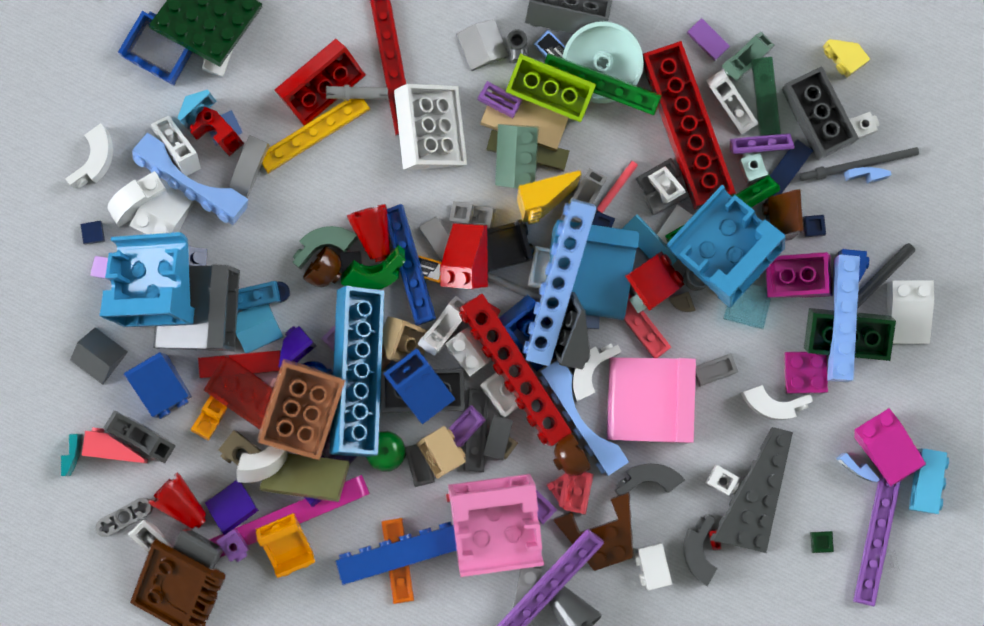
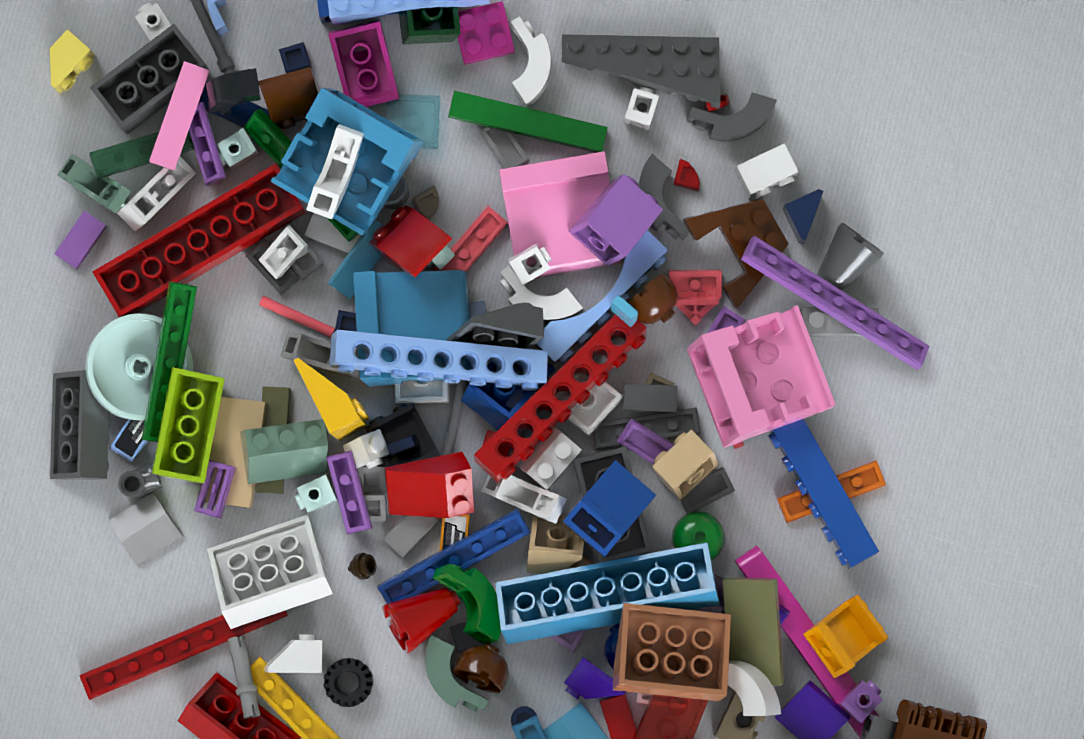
camera: 95 degrees left, 0 degrees up
none -> bright pink tile [149,61,210,170]
none -> black arch [206,68,261,116]
none -> white slope [264,634,322,673]
none -> light aqua brick [295,475,338,513]
none -> white arch [307,124,364,219]
none -> black tyre [323,658,373,707]
none -> medium lavender slope [326,450,372,535]
none -> white brick [343,429,389,469]
none -> dark brown plate [348,553,376,580]
none -> dark blue tile [387,434,419,454]
none -> green tile [448,90,608,153]
none -> white brick [509,244,552,285]
none -> medium lavender slope [569,174,663,266]
none -> medium azure tile [611,296,638,327]
none -> red tile [673,159,700,192]
none -> dark blue slope [783,189,824,244]

